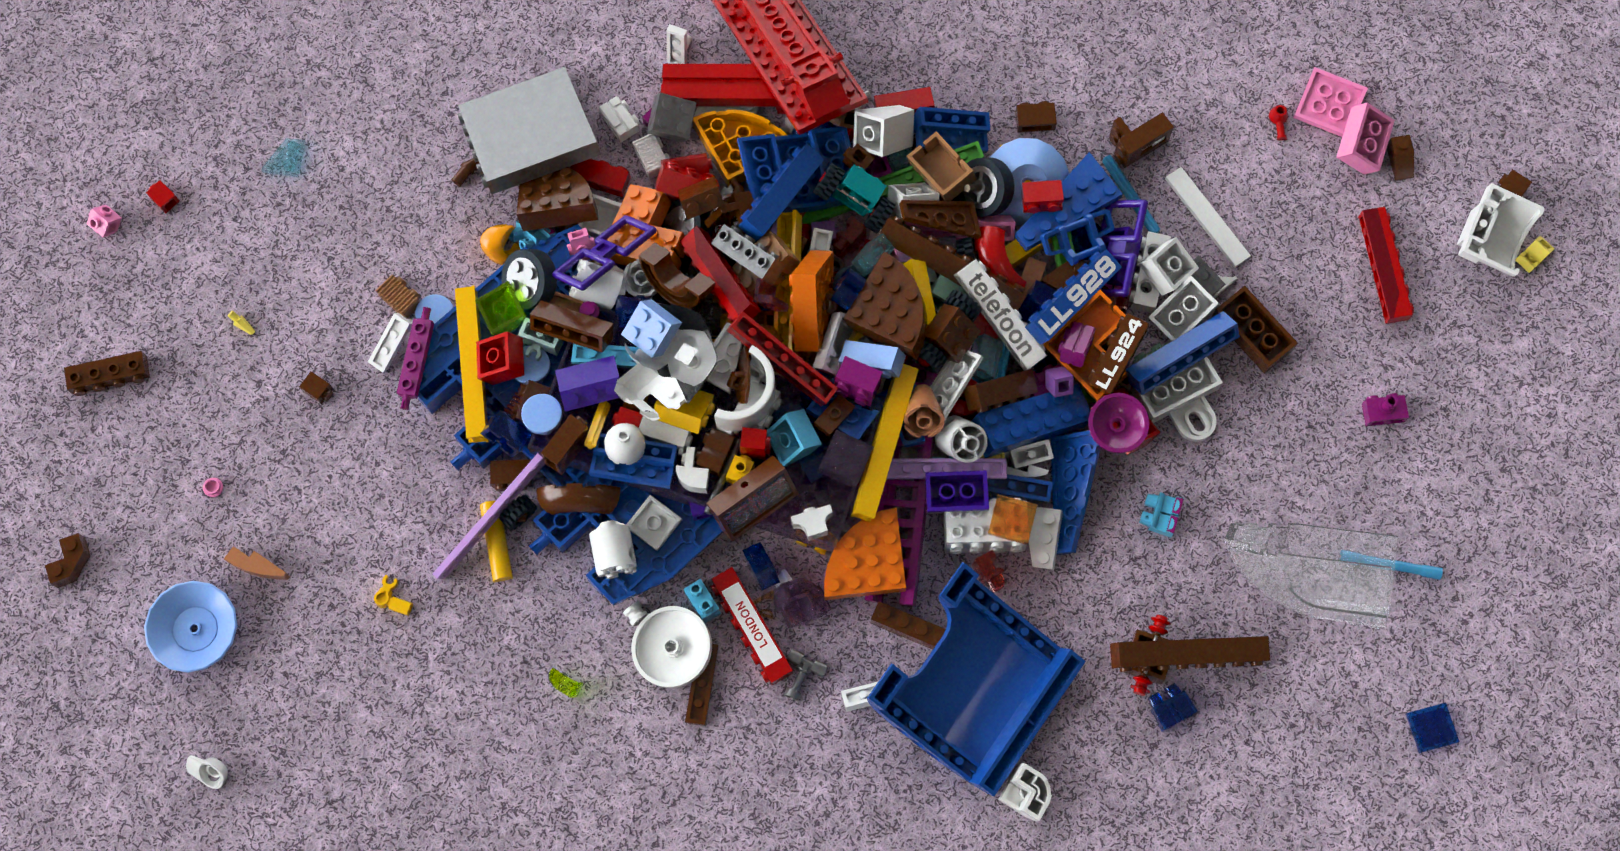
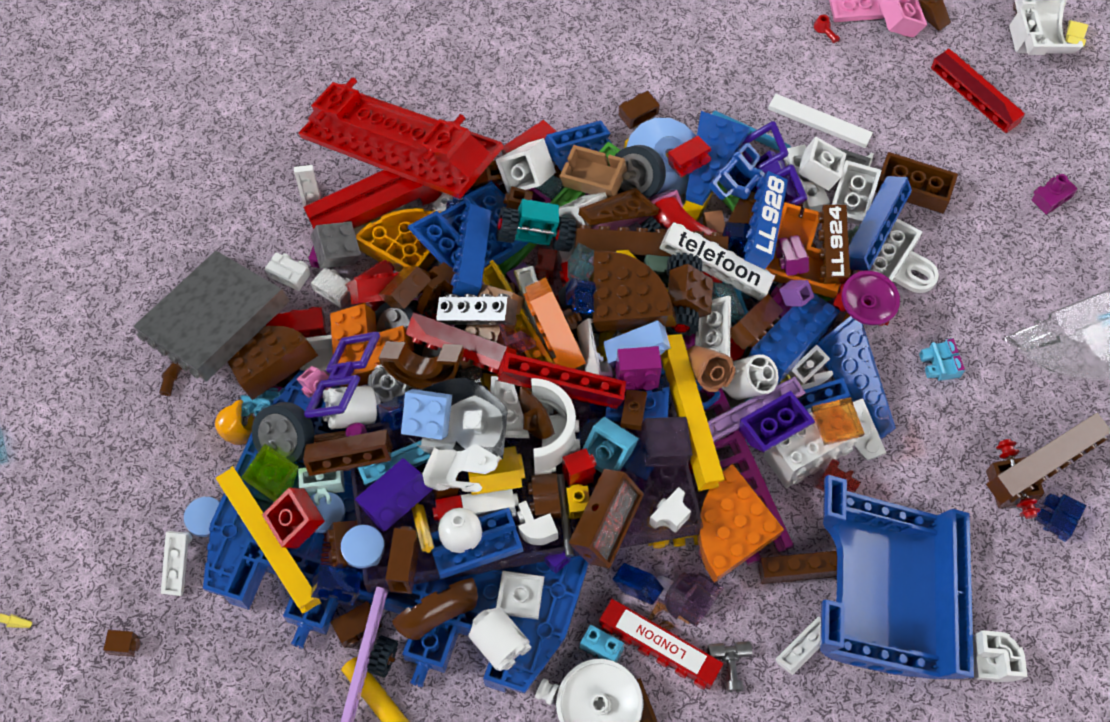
camera: 30 degrees left, 10 degrees down
medium nougat brick [375,275,421,319] -> none
magenta plate [396,307,434,410] -> none
reddish brown brick [1109,112,1174,168] -> none

